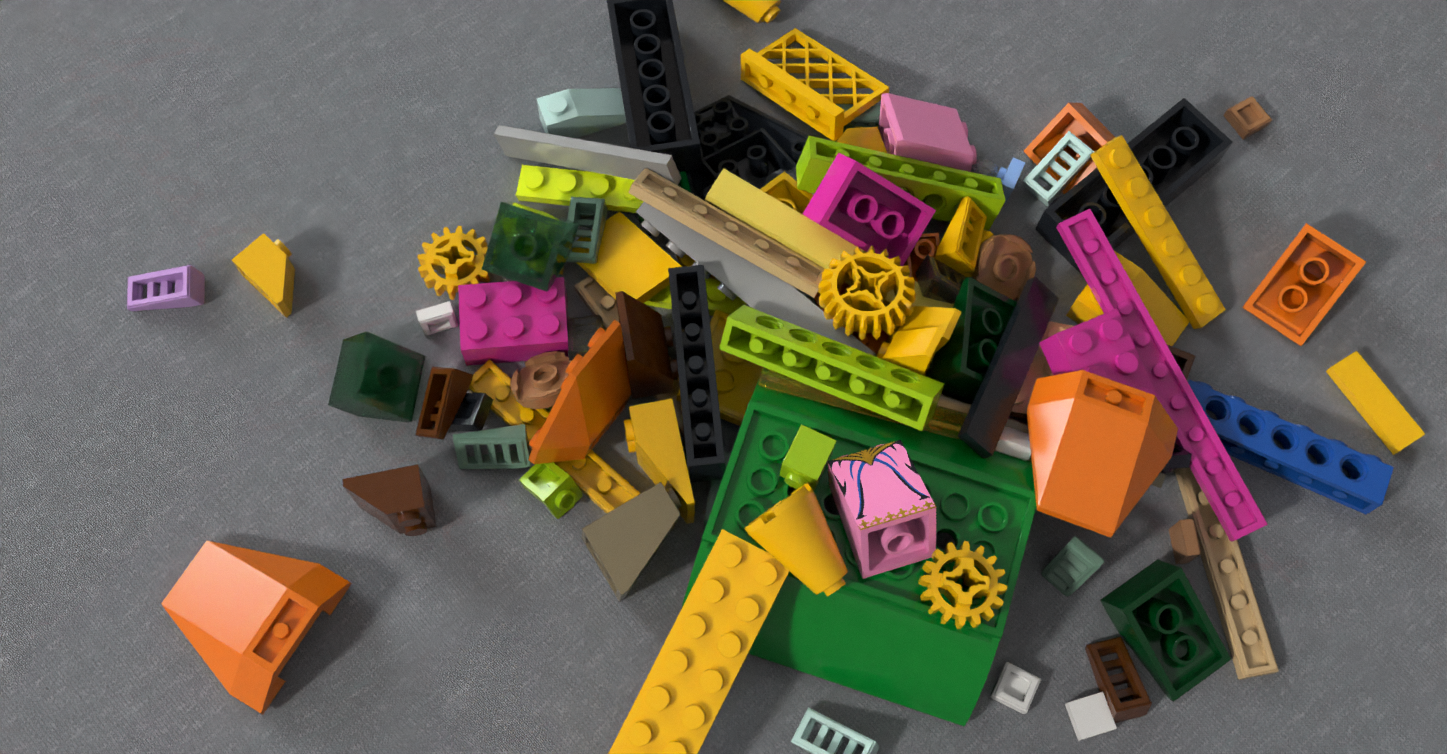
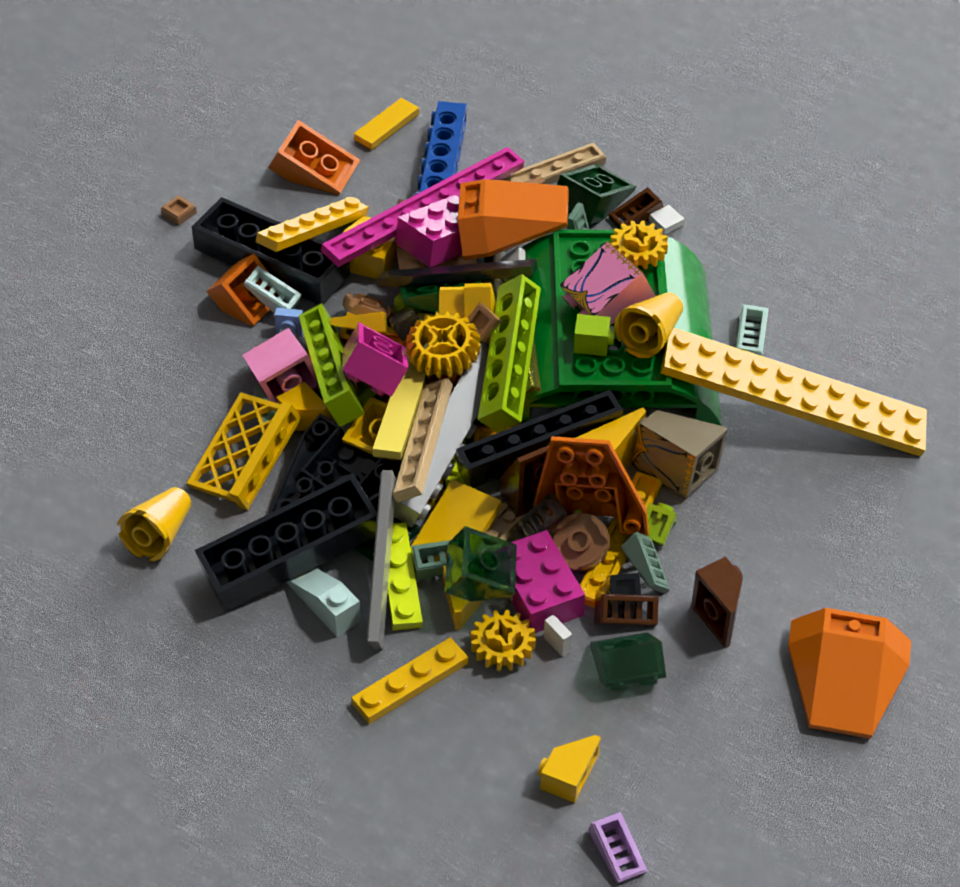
camera: 105 degrees left, 20 degrees down
none -> yellow plate [351,637,468,724]
none -> medium nougat tile [468,303,502,342]

